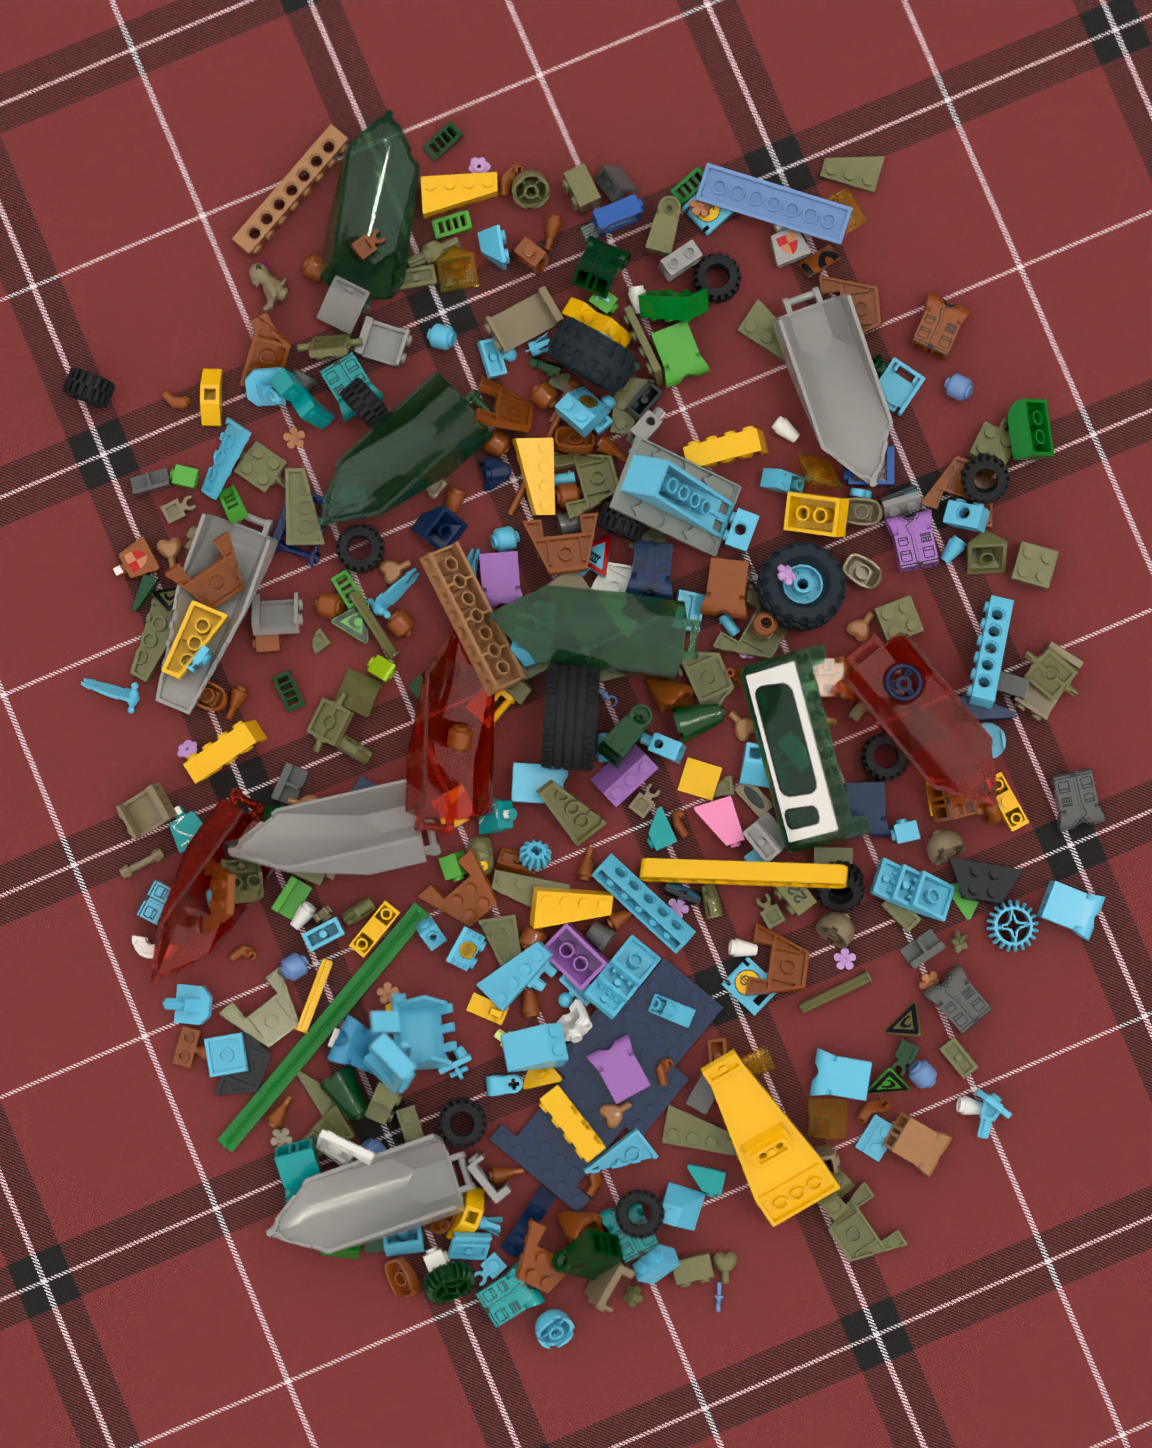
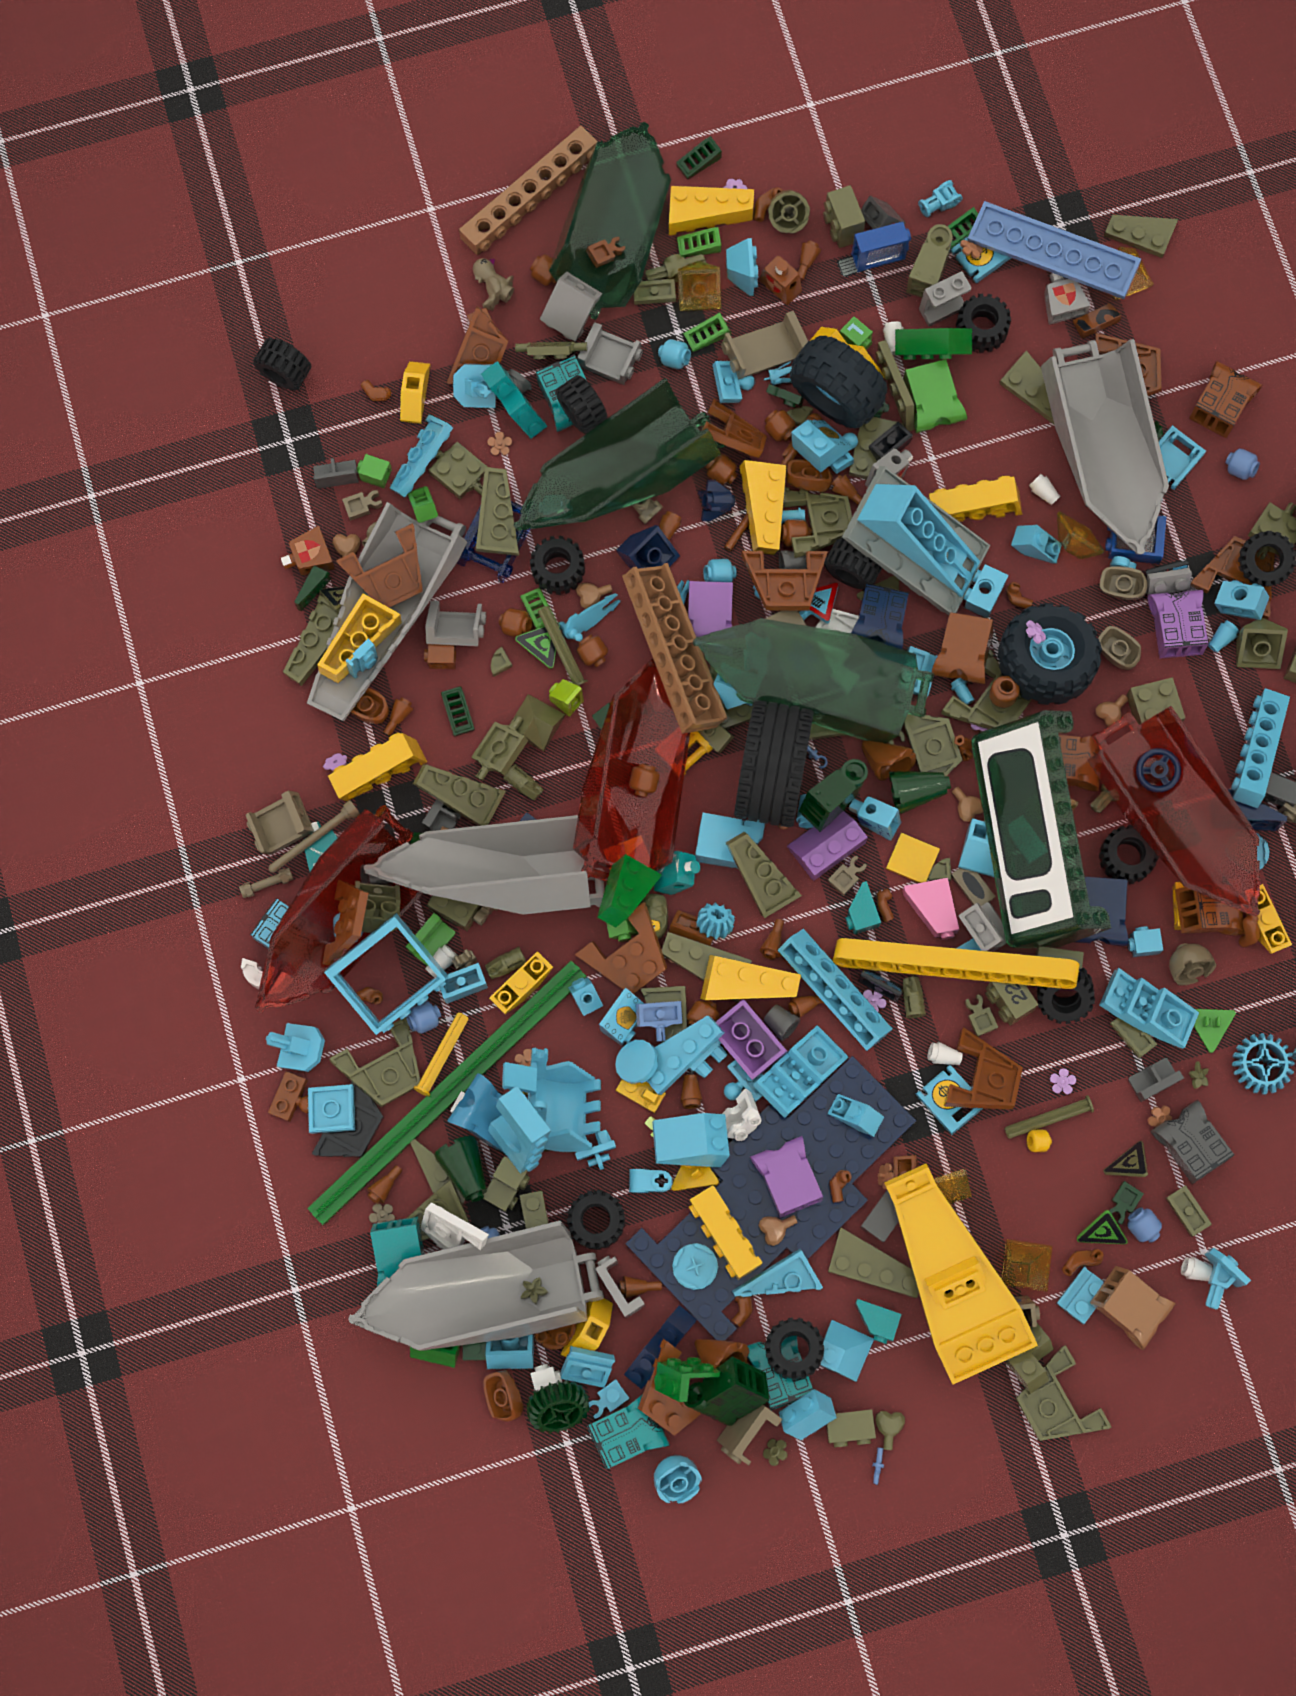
camera: 10 degrees right, 10 degrees down
medium azure piece [81,678,140,714] -> none
medium azure piece [478,1215,503,1237] -> none
dark green piece [571,236,632,299] -> none
yellow brick [783,492,849,537] -> none
medium azure piece [809,1048,872,1101] -> none
dark tan cylinder [815,912,855,948] -> none
black wing [948,857,1022,905] -> none
none -> dark tan piece [268,800,360,873]
none -> medium azure window [324,913,448,1035]
none -> olive wing [413,765,506,826]
none -> olive plant [520,1277,548,1304]
none -> green wedge [597,854,662,928]
none -> medium azure tile [615,1040,658,1084]
none -> medium blue plate [636,1001,682,1041]
none -> green bracket [654,1357,720,1402]
none -> medium azure tile [672,1243,718,1290]
none -> bright green slope [683,313,732,352]
none -> nougat plant [877,1163,894,1190]
none -> medium azure connector [918,180,963,218]
none -> dark orange arm [1006,582,1033,609]
none -> yellow piece [1026,1129,1052,1152]

